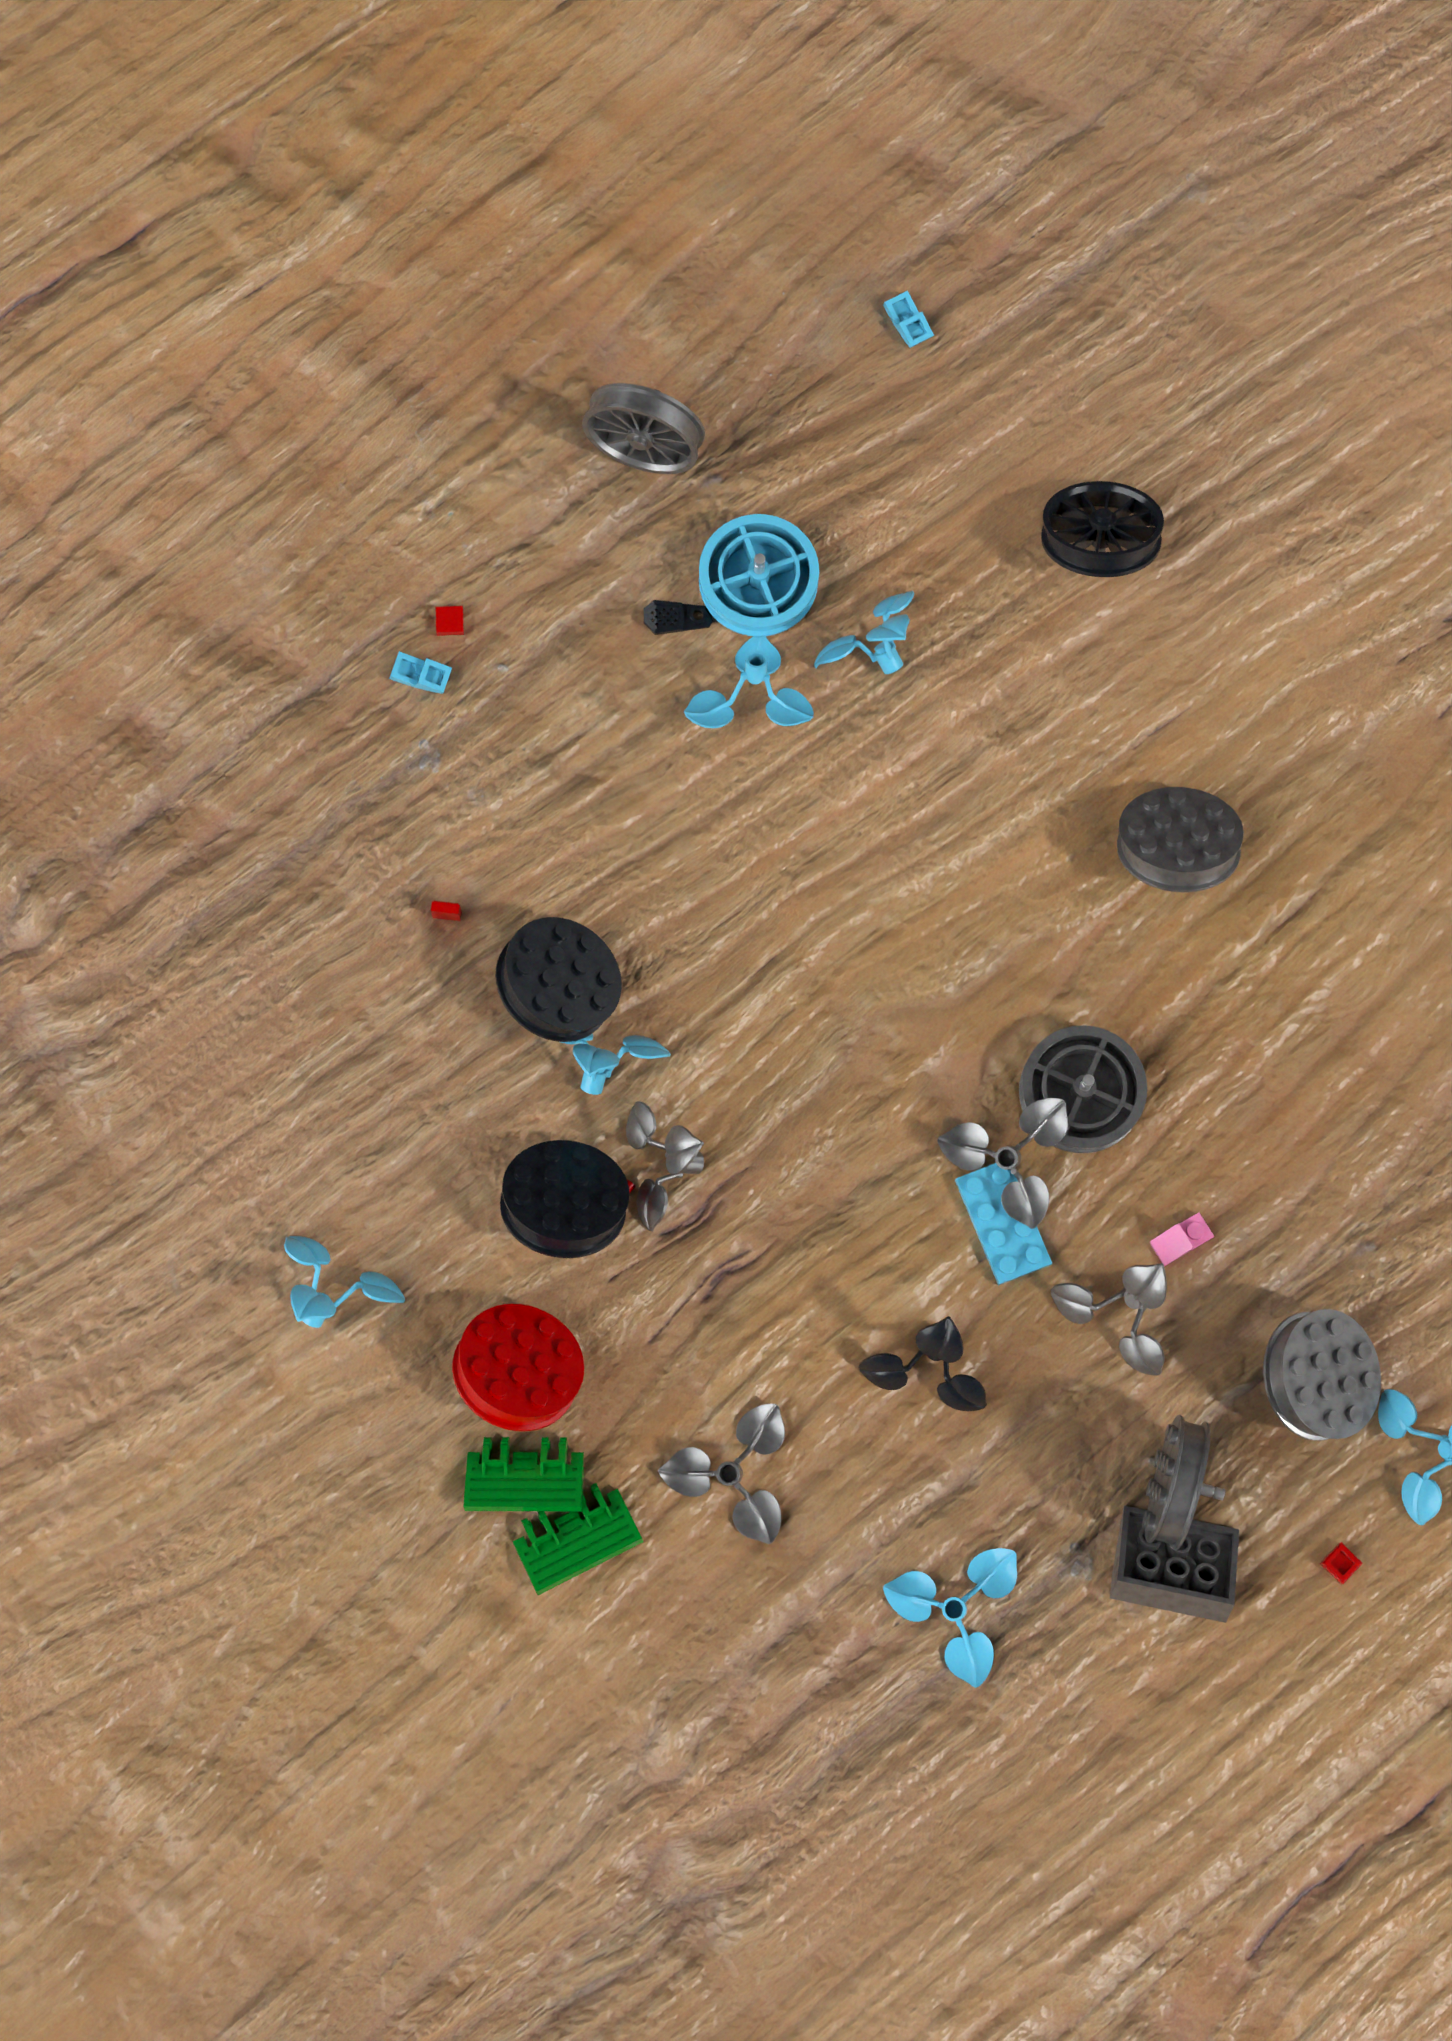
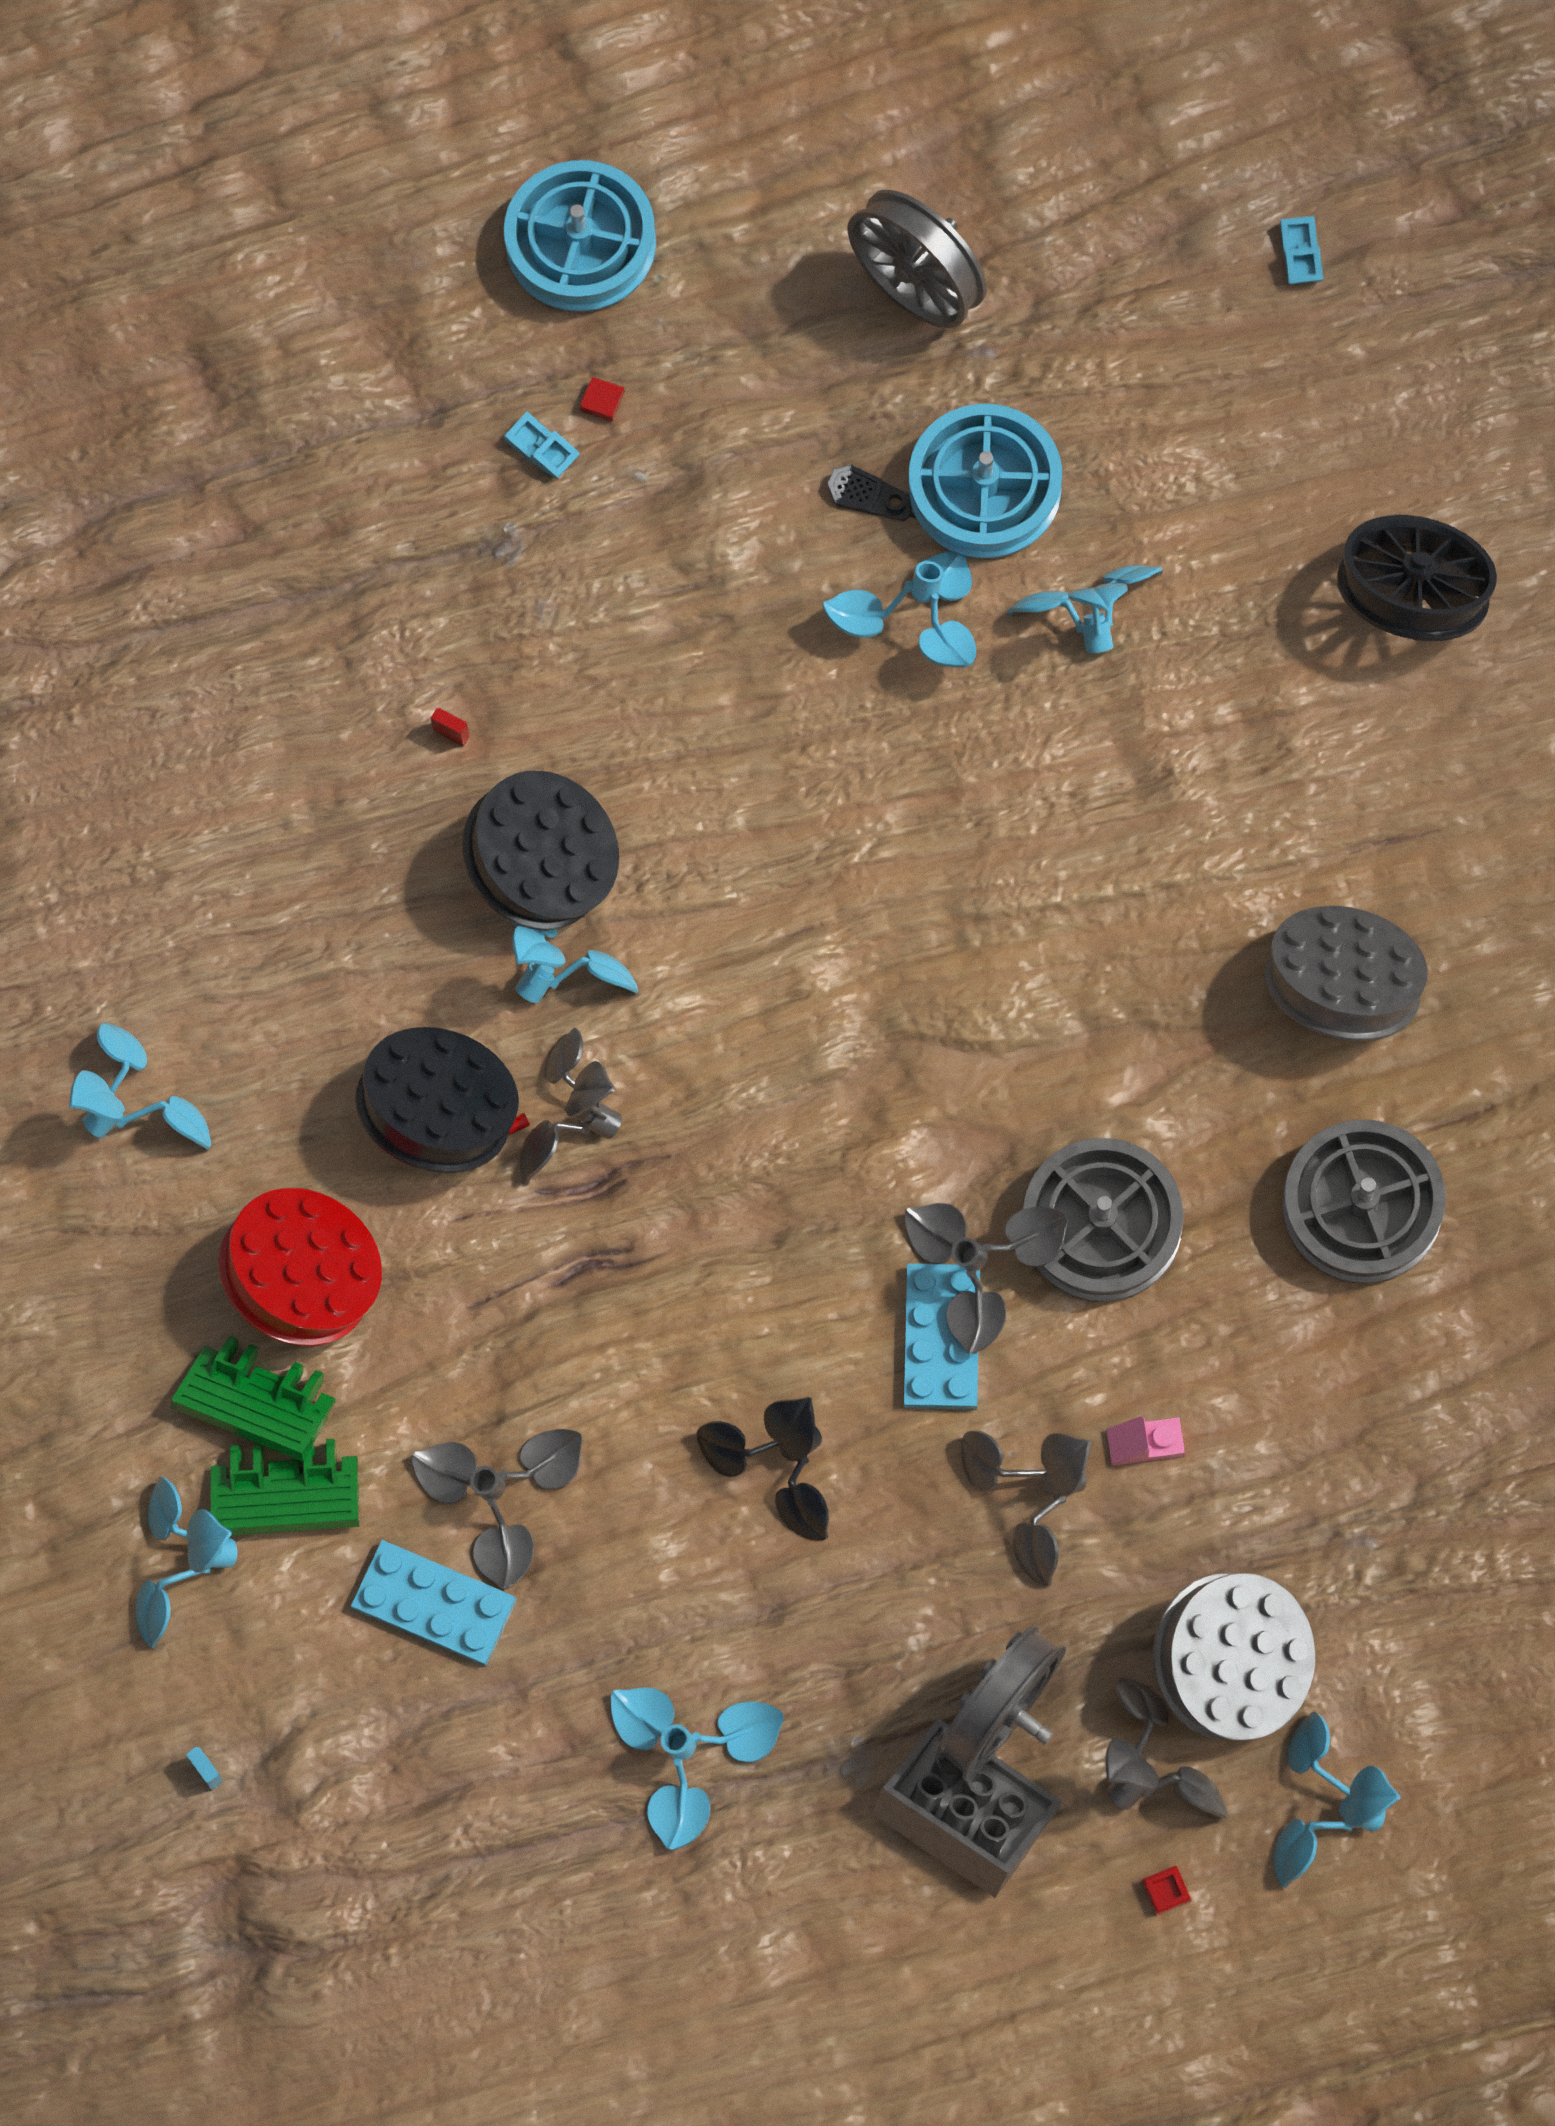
camera: 30 degrees right, 5 degrees down
none -> medium azure plant [135,1477,237,1648]
none -> medium azure tile [186,1747,222,1790]
none -> medium azure plate [351,1540,517,1667]
none -> medium azure wheel [504,160,656,312]
none -> flat silver plant [1106,1677,1227,1820]
none -> flat silver wheel [1283,1120,1446,1283]

